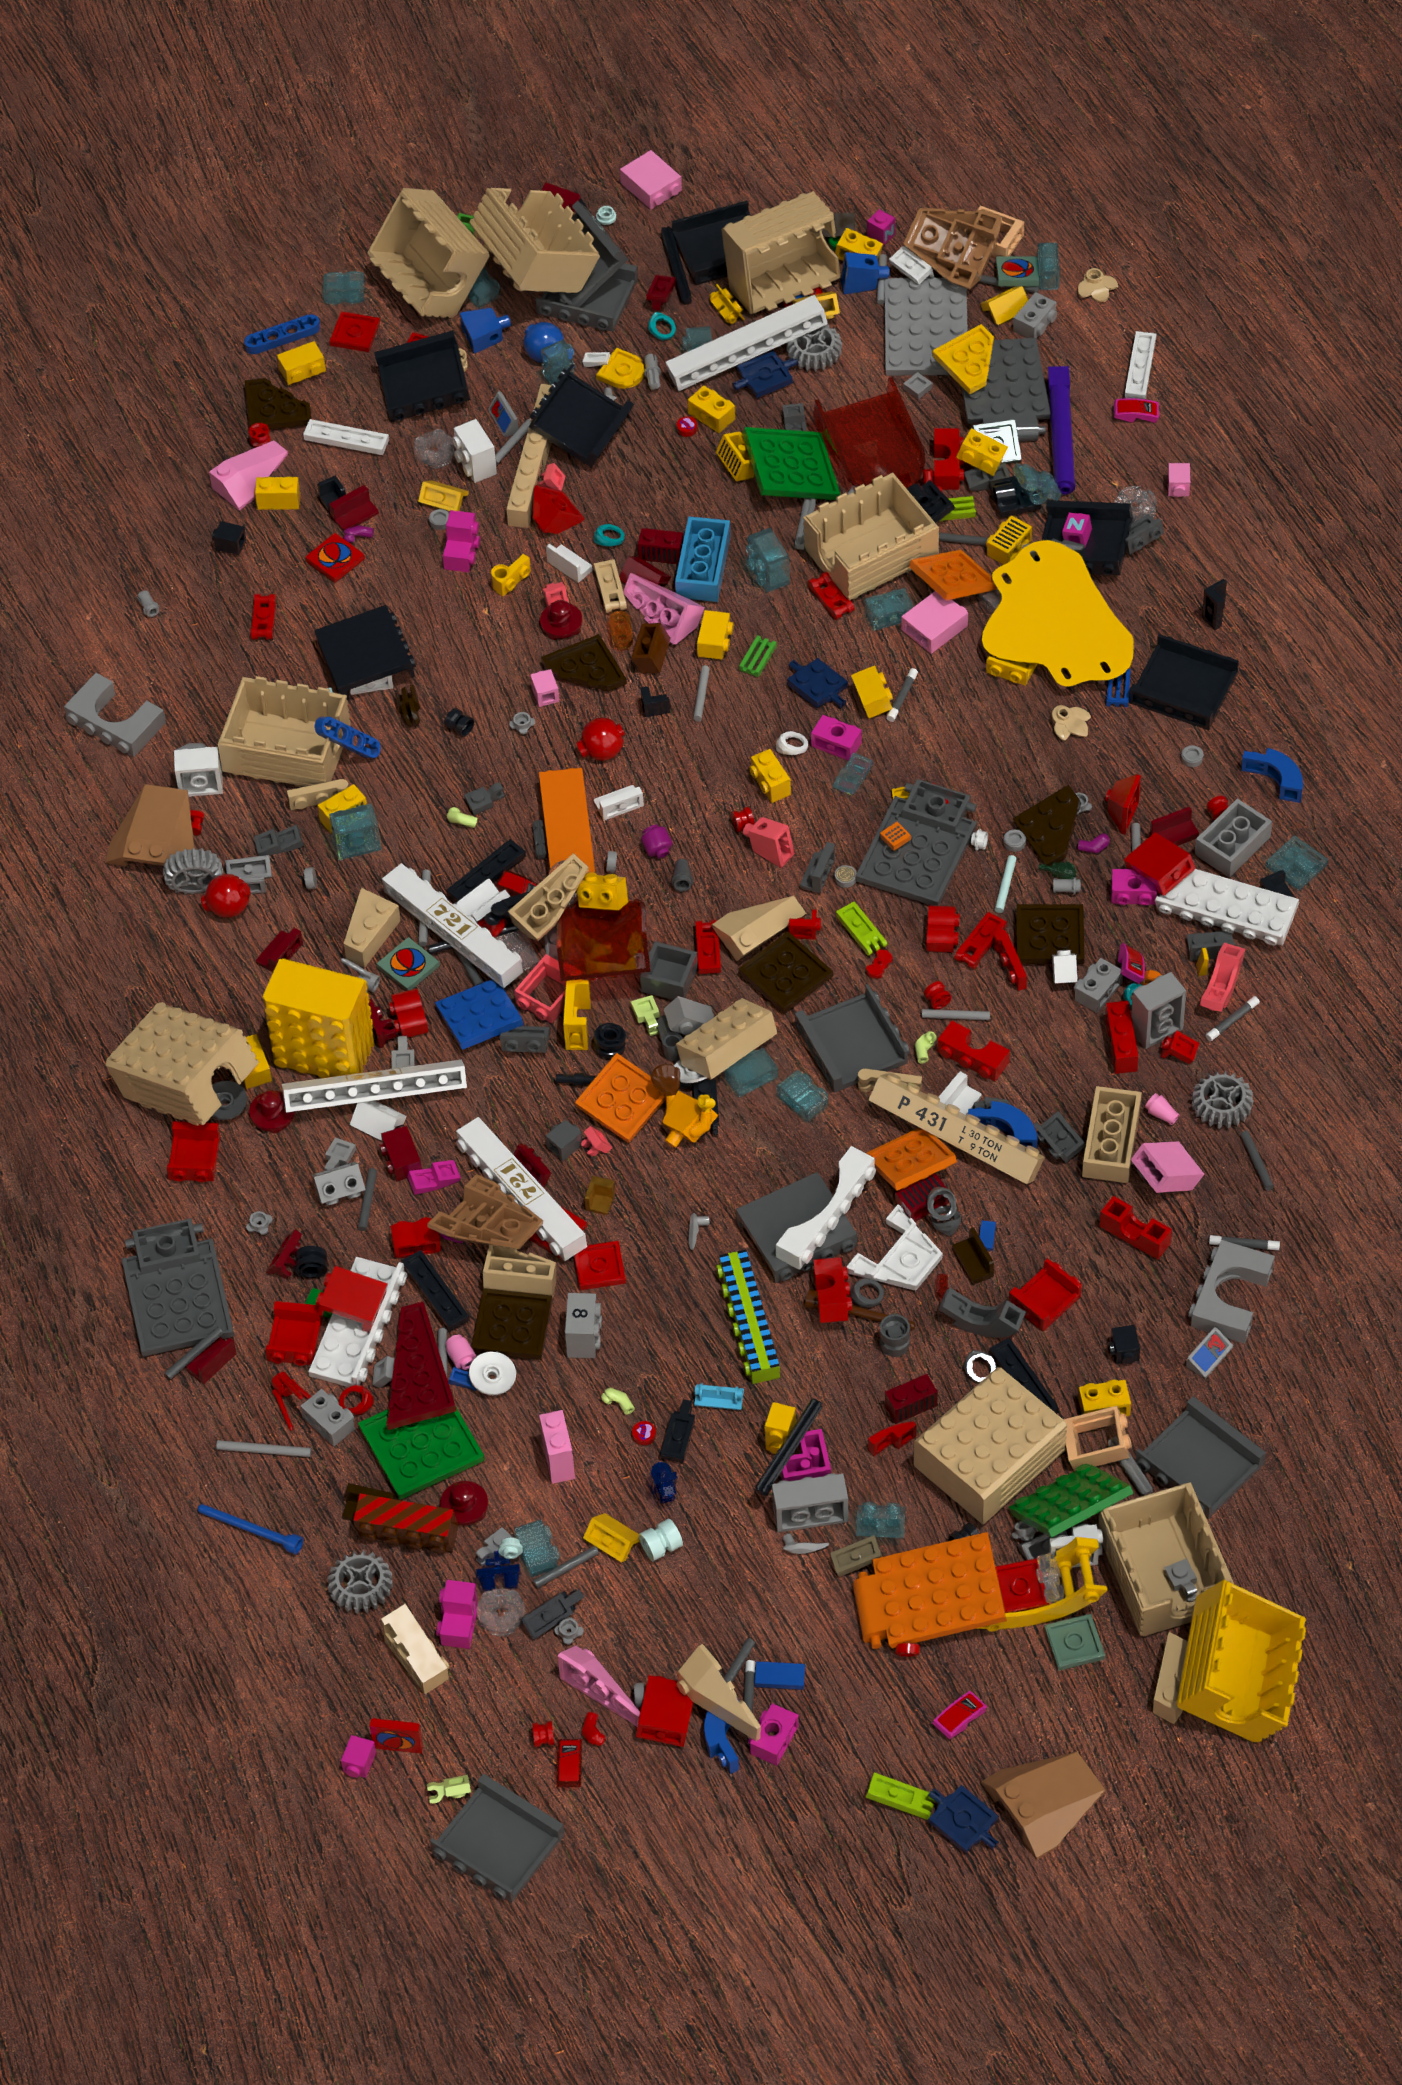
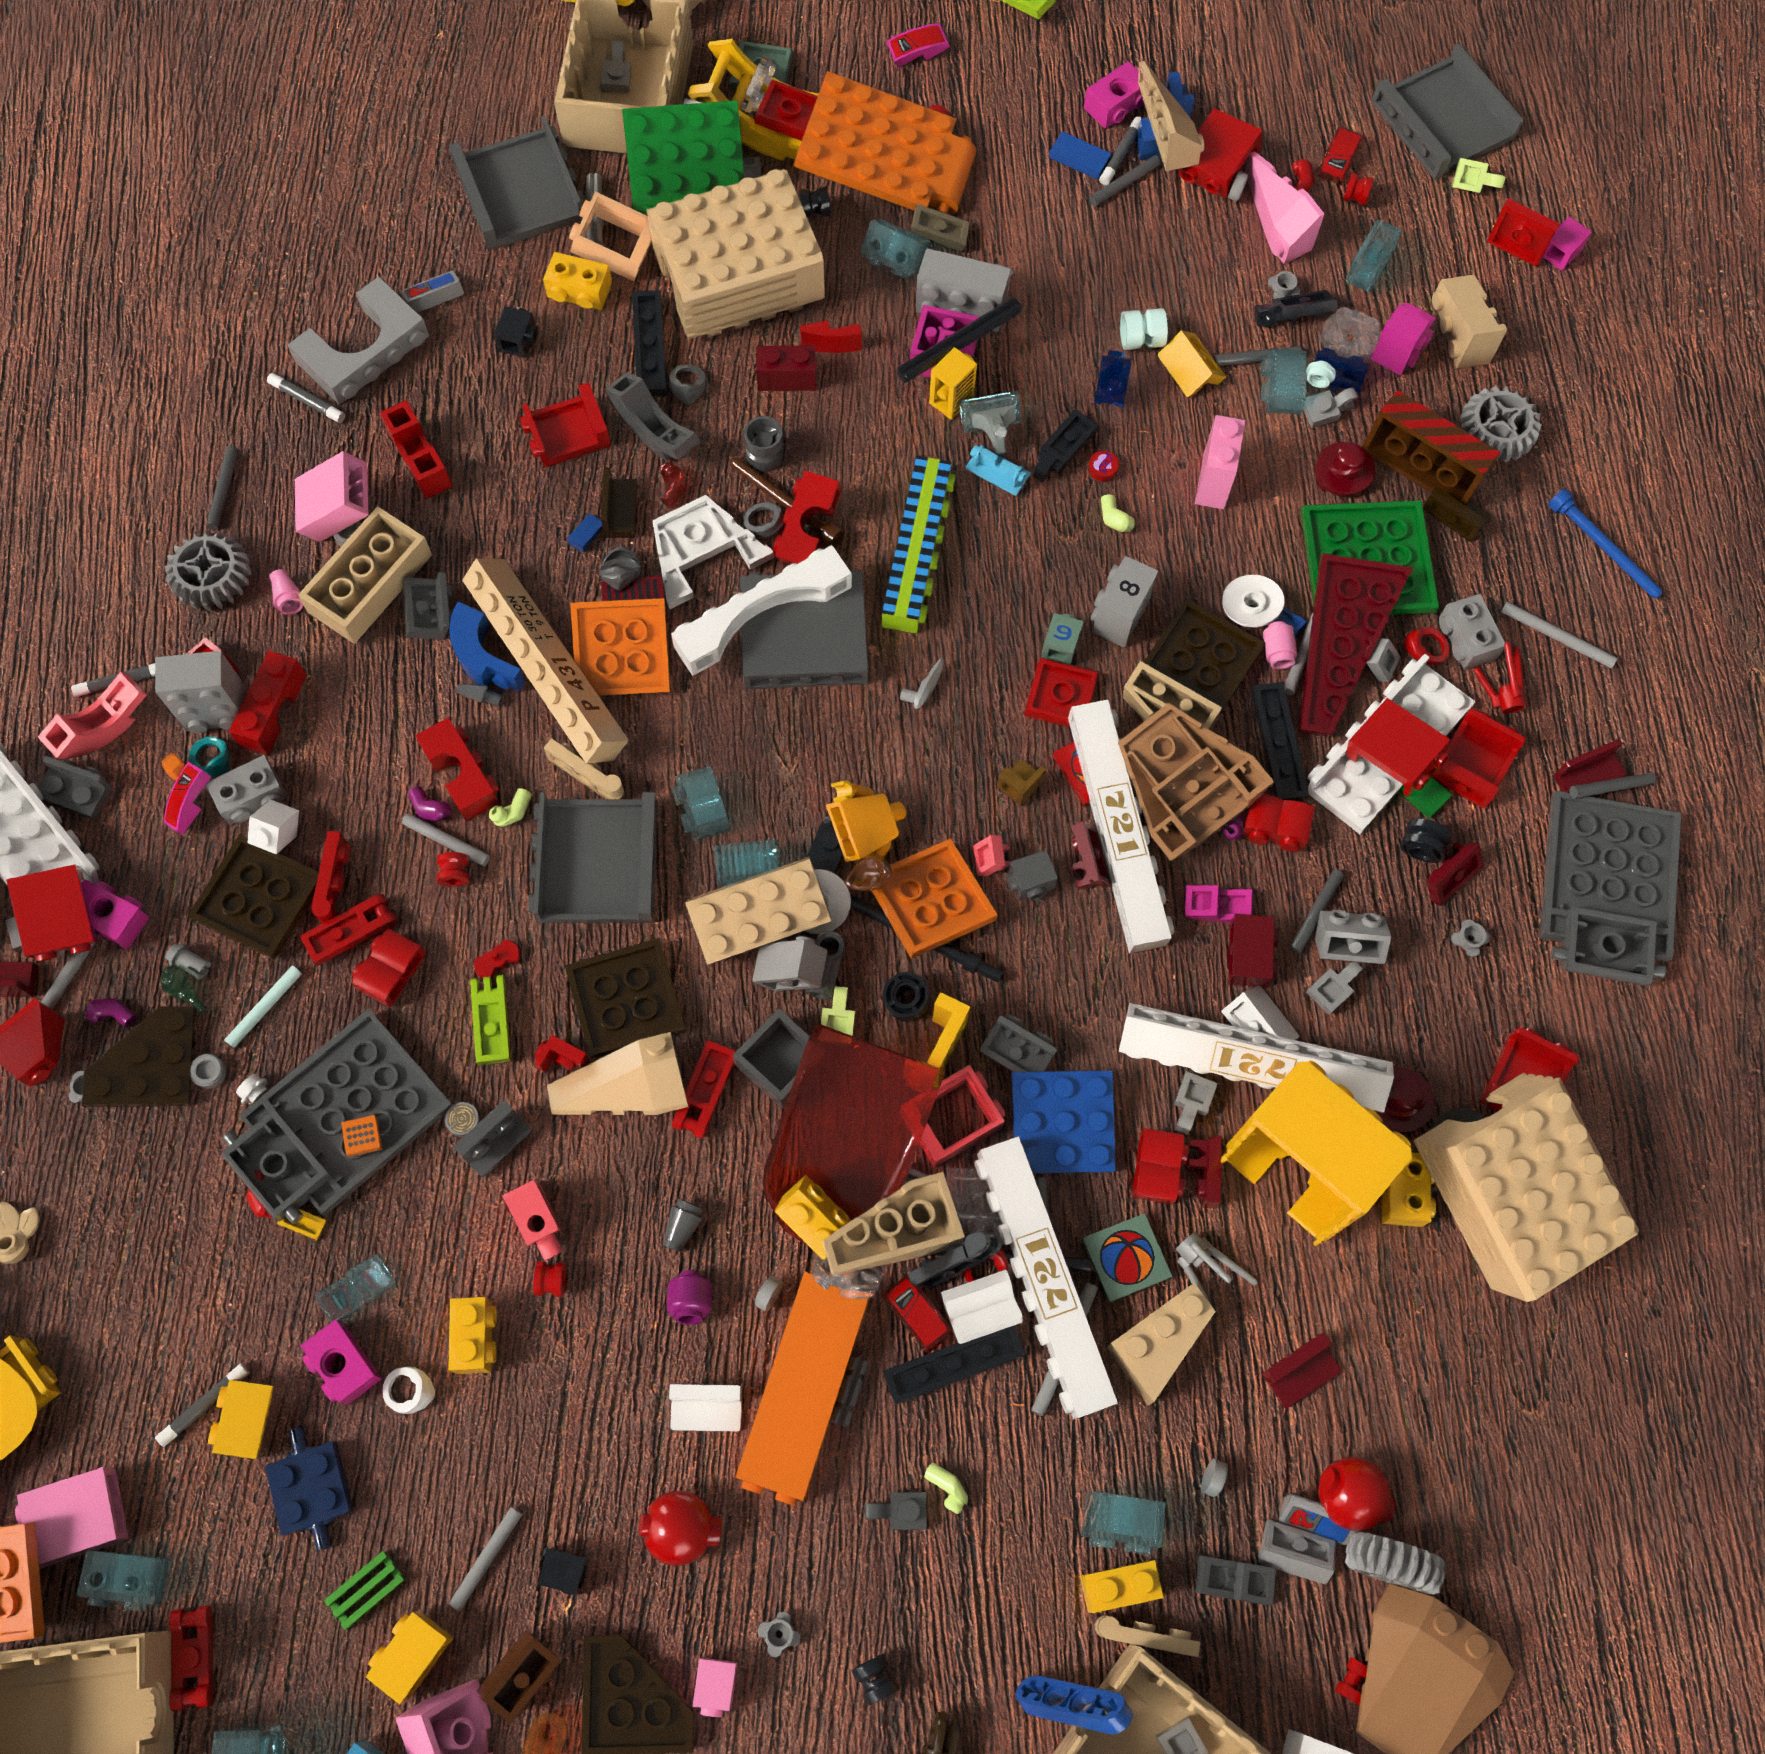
camera: 160 degrees left, 15 degrees up
white panel [939,1071,981,1115] -> none
yellow piece [1196,948,1209,976] -> none
none -> magenta arm [408,786,451,821]
none -> piece [959,391,1022,456]
none -> sand green brick [1041,613,1084,665]
none -> clear light blue brick [1346,220,1402,292]

